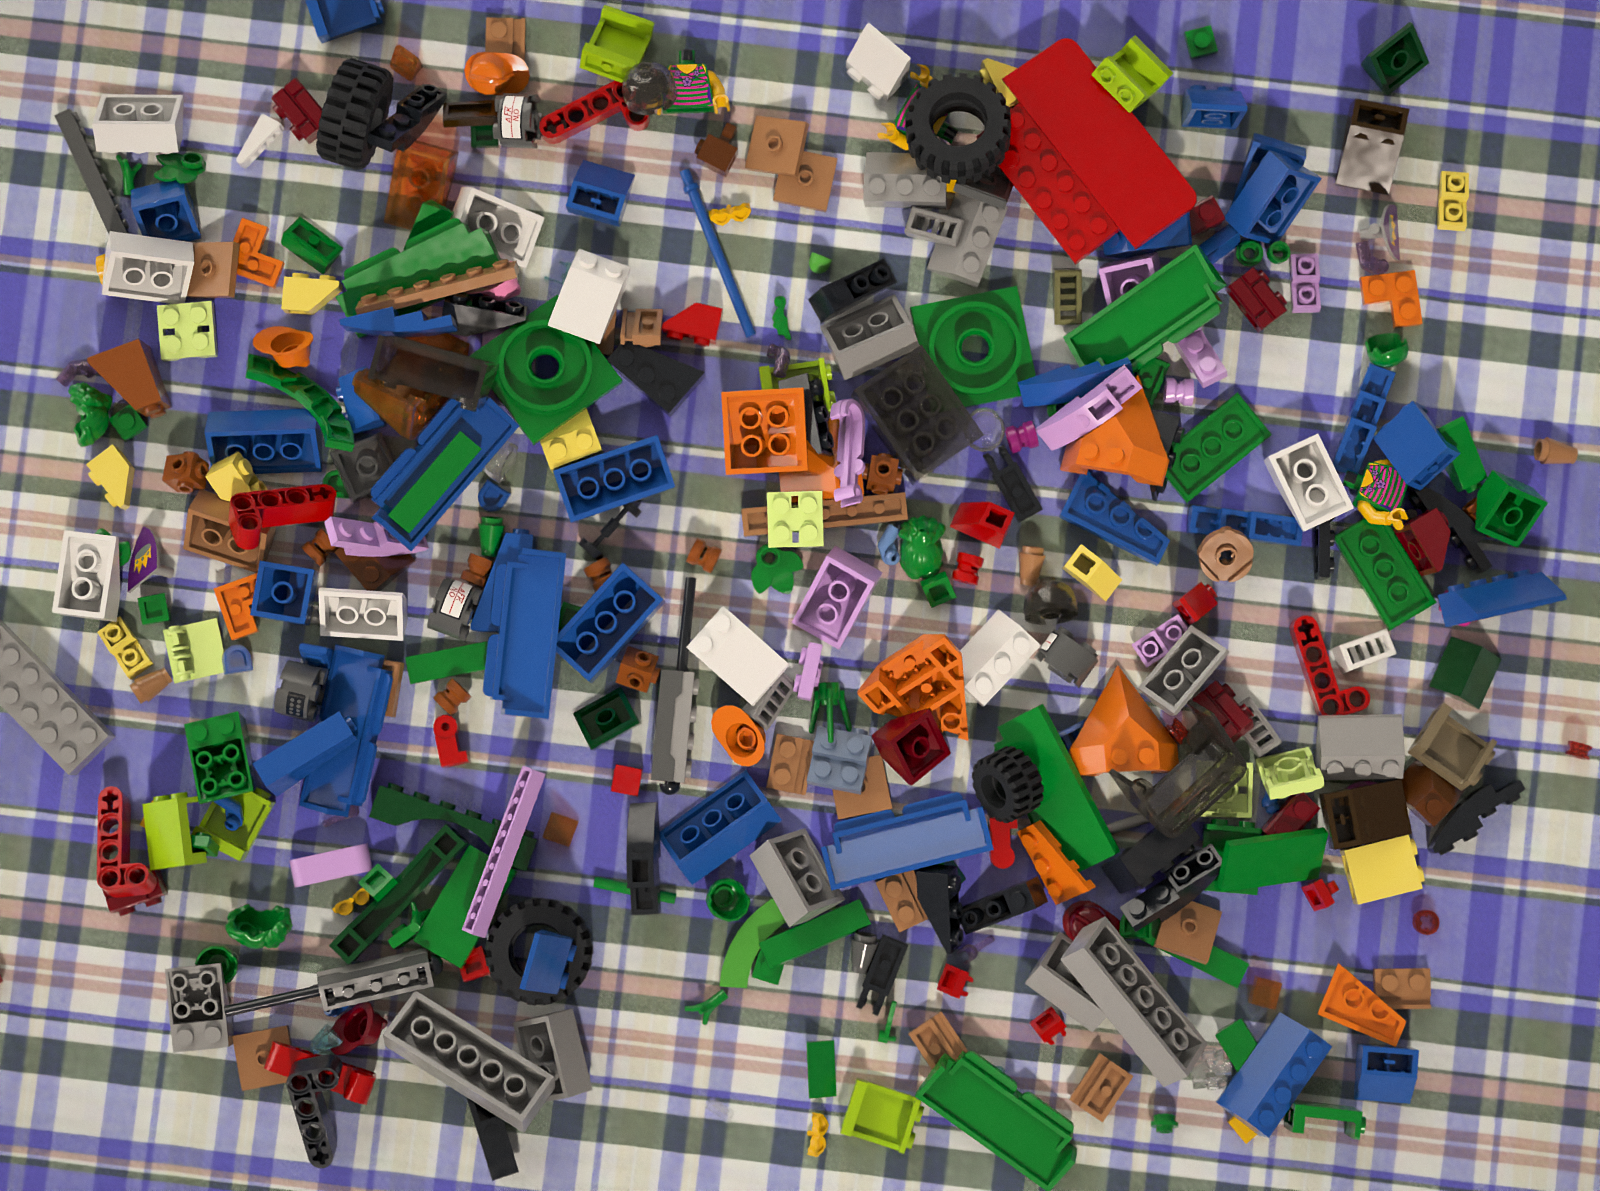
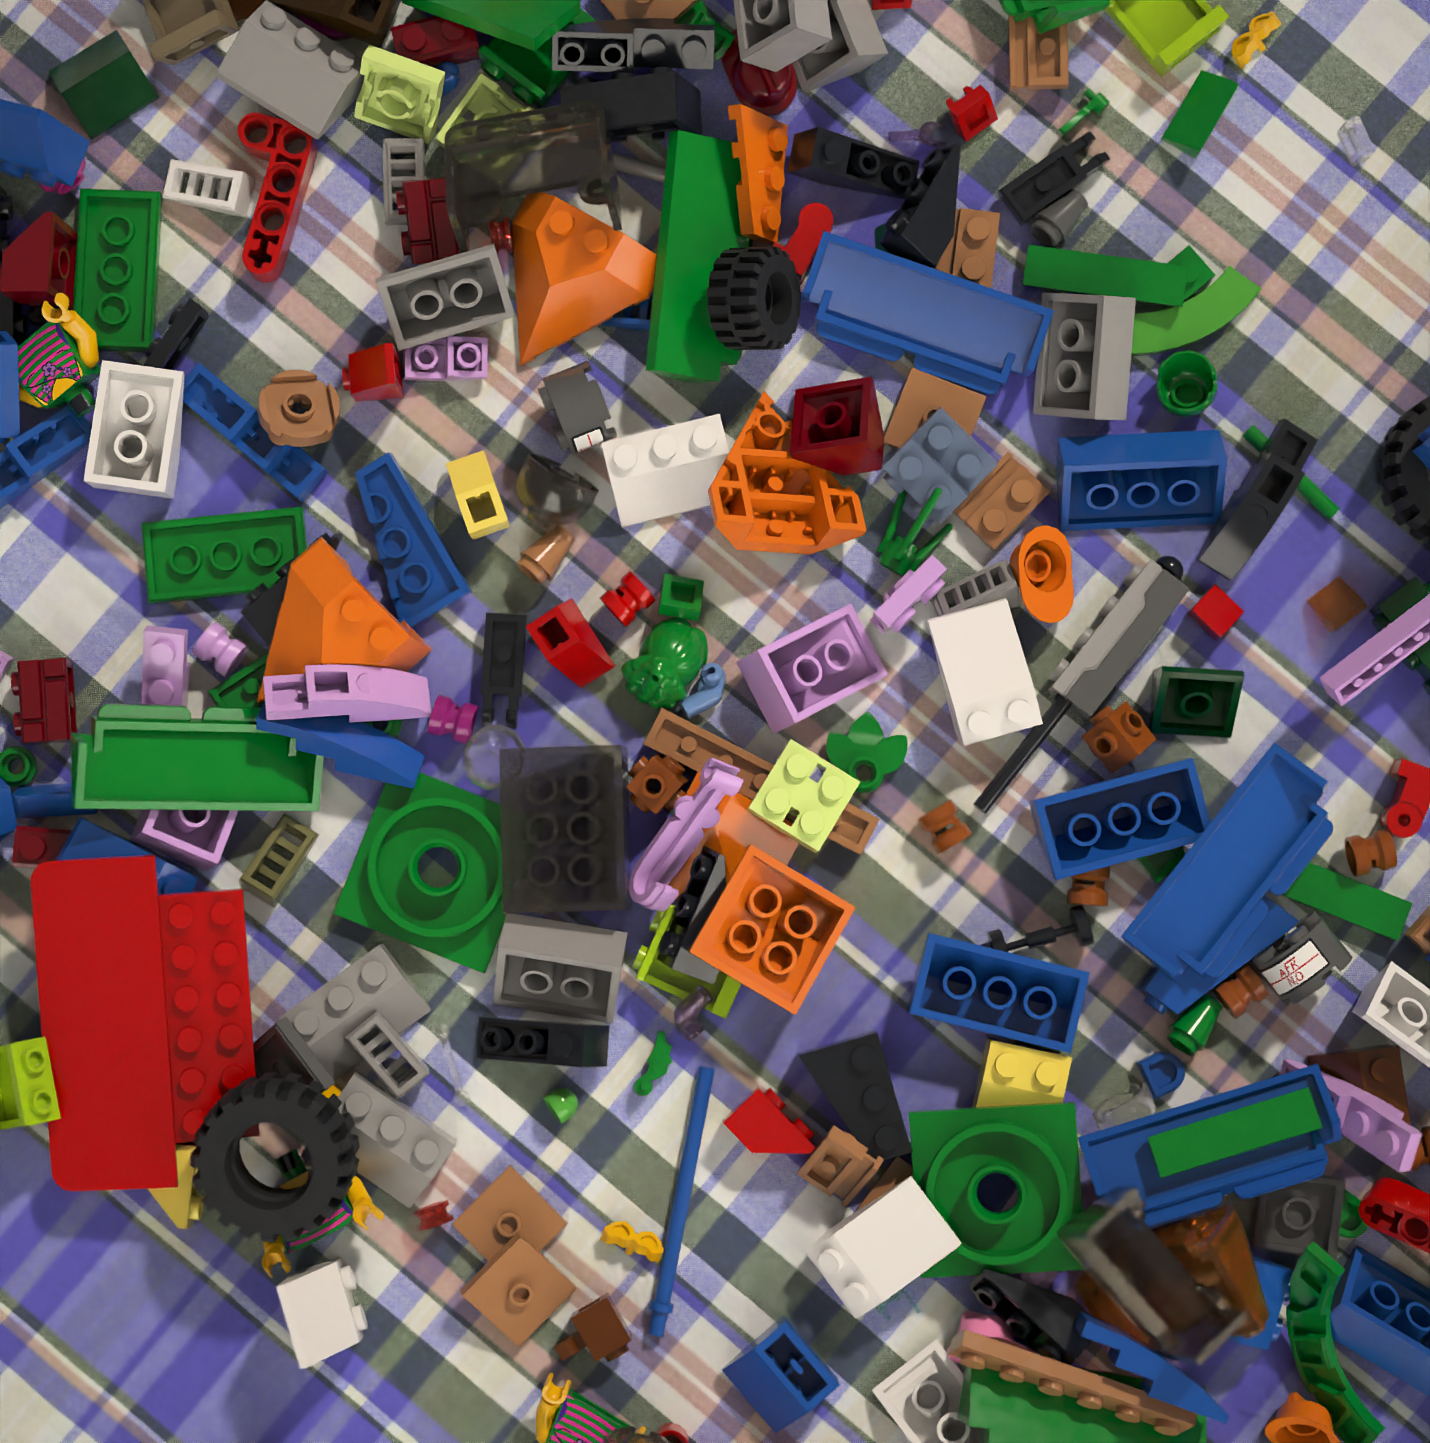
camera: 150 degrees left, 0 degrees up
green bar [685,989,729,1025] -> none
none -> clear red bush [413,1199,454,1231]
none -> clear hinge [434,1024,470,1107]

